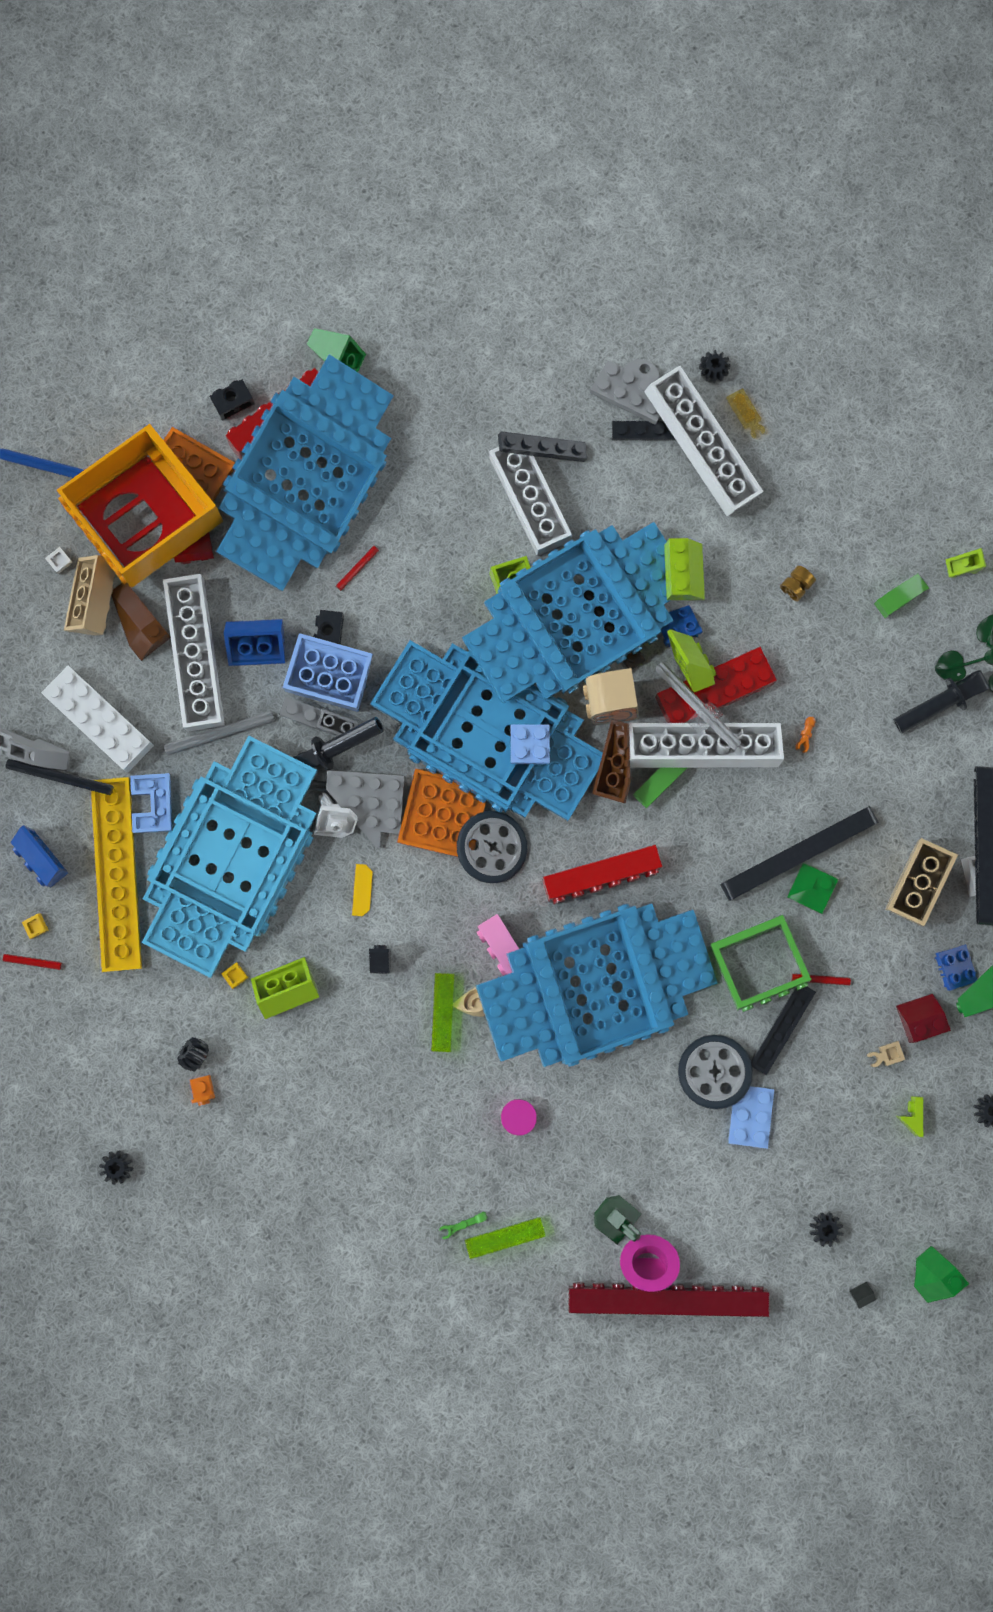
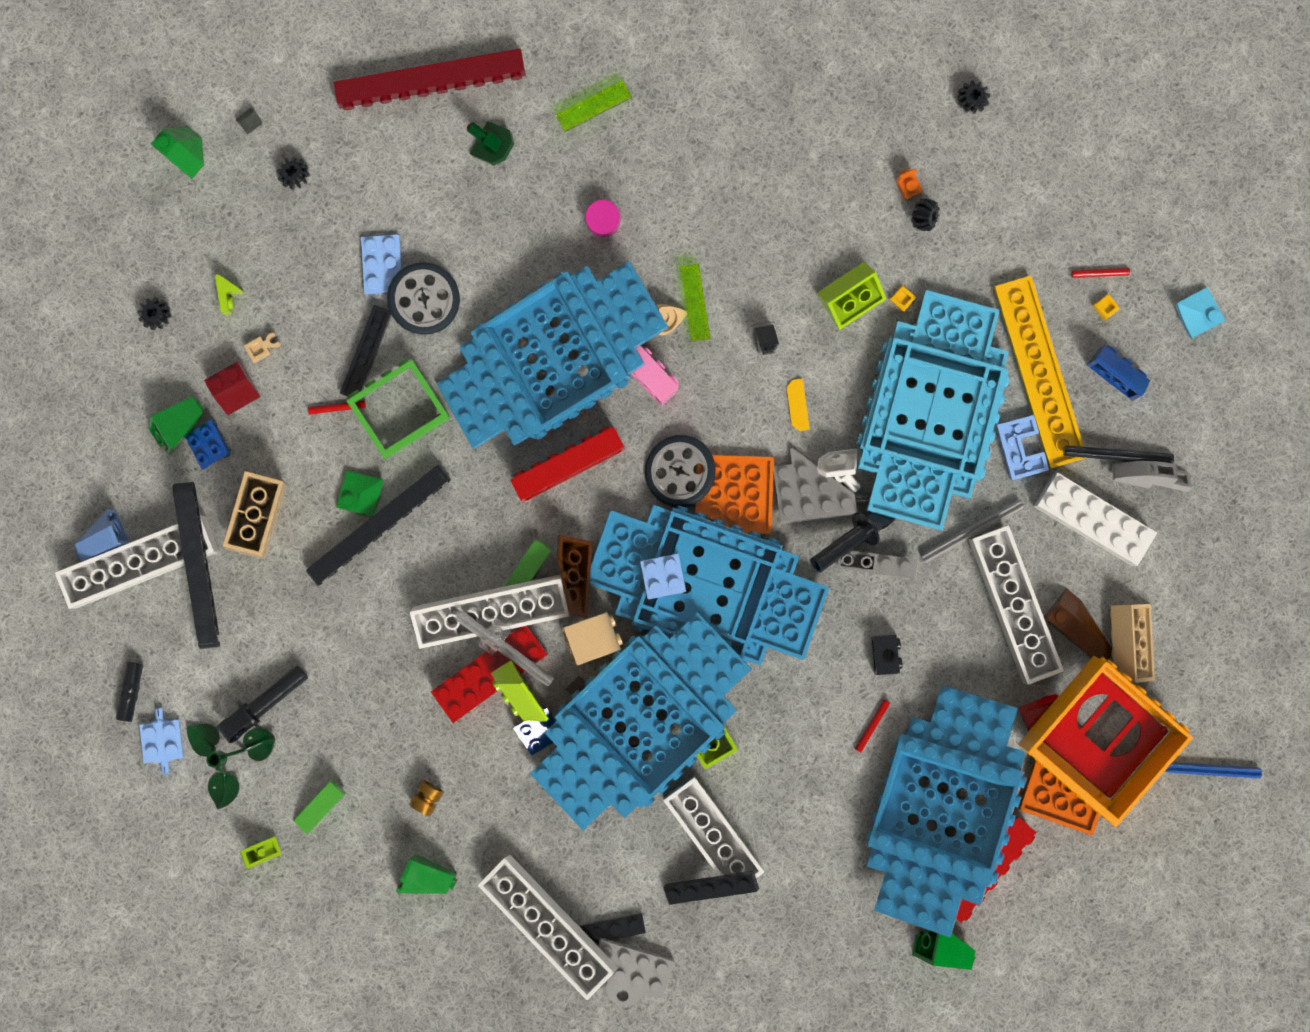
camera: 170 degrees right, 5 degrees up
white plate [45,547,73,574] -> none
black brick [209,379,255,421] -> none
blue slope [224,619,285,666] -> none
light blue slope [283,633,373,712] -> none
bright green piece [439,1212,487,1239] -> none
dark pink hose [620,1235,680,1292] -> none
lime slope [664,538,705,600] -> none
black gear [699,350,731,383] -> none
clear yellow plate [726,388,765,439] -> none
orange piece [795,716,816,753] -> none
none -> green slope [396,854,458,894]

